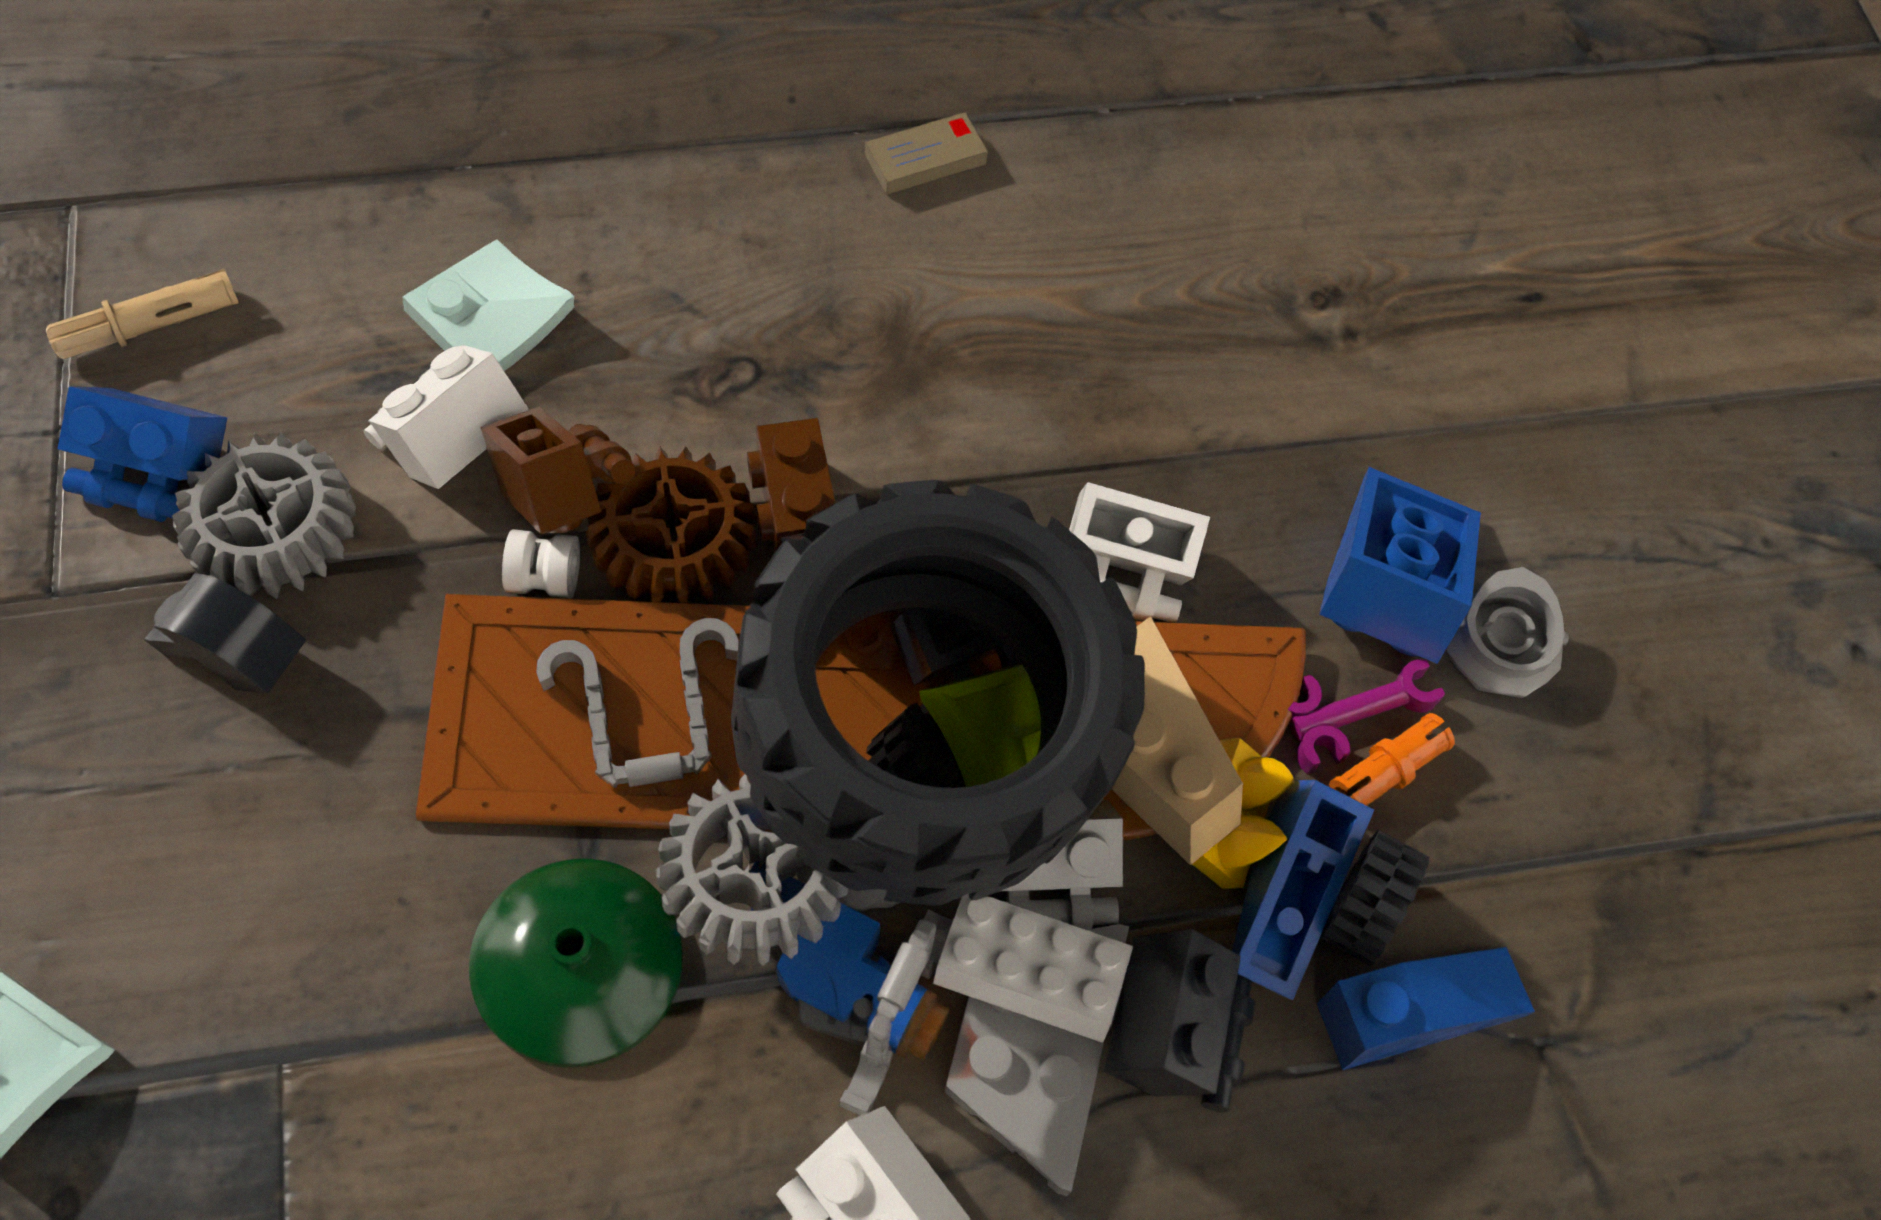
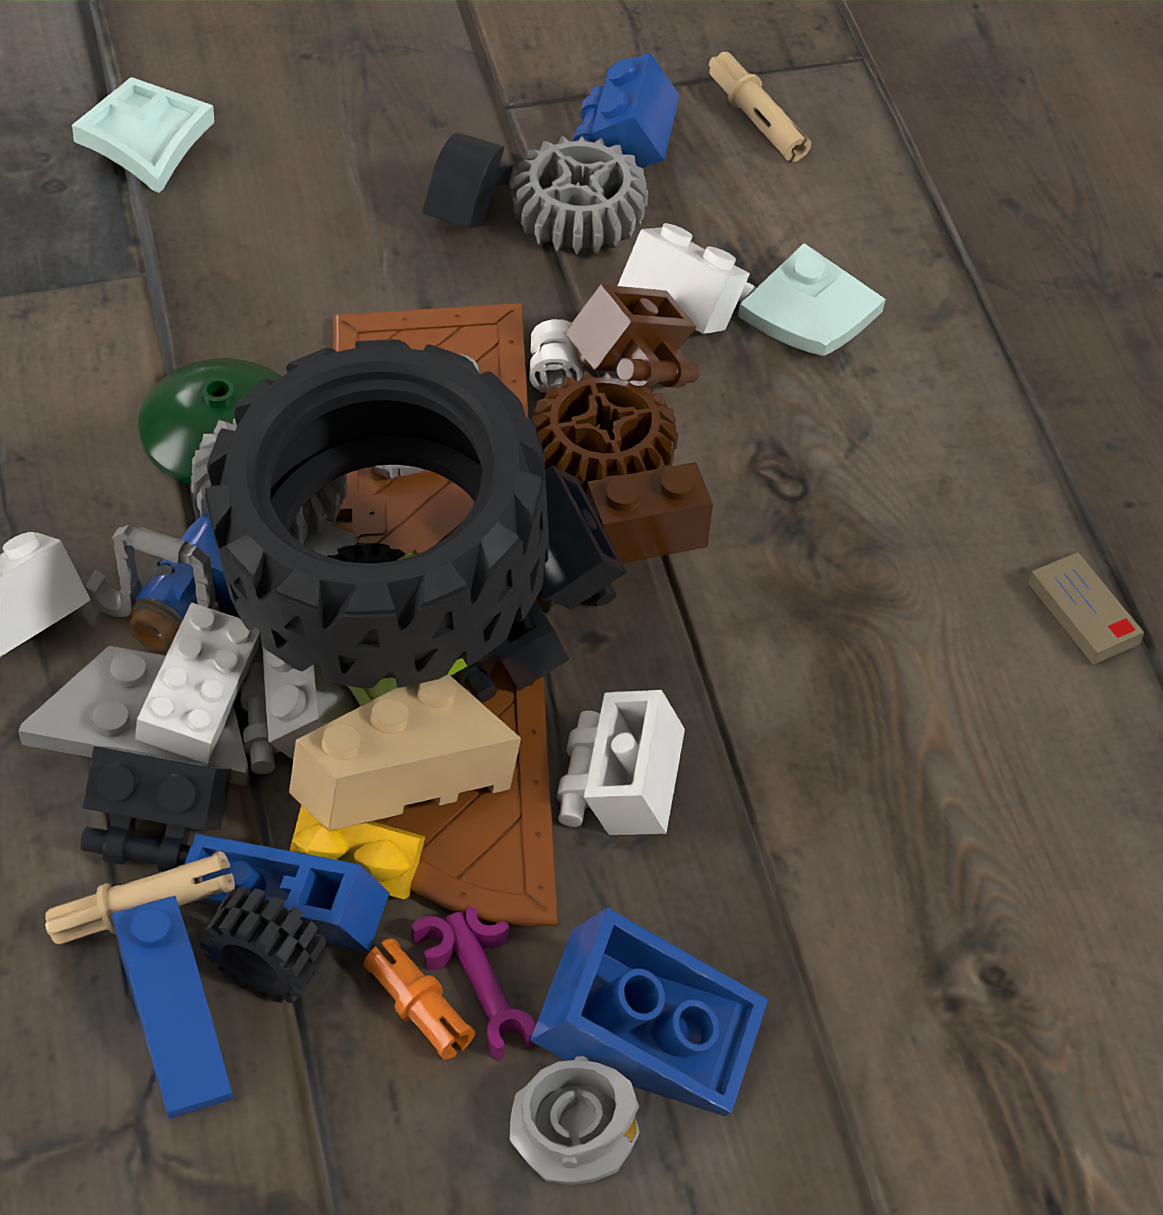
camera: 90 degrees right, 10 degrees down
none -> tan axle [45,851,235,945]

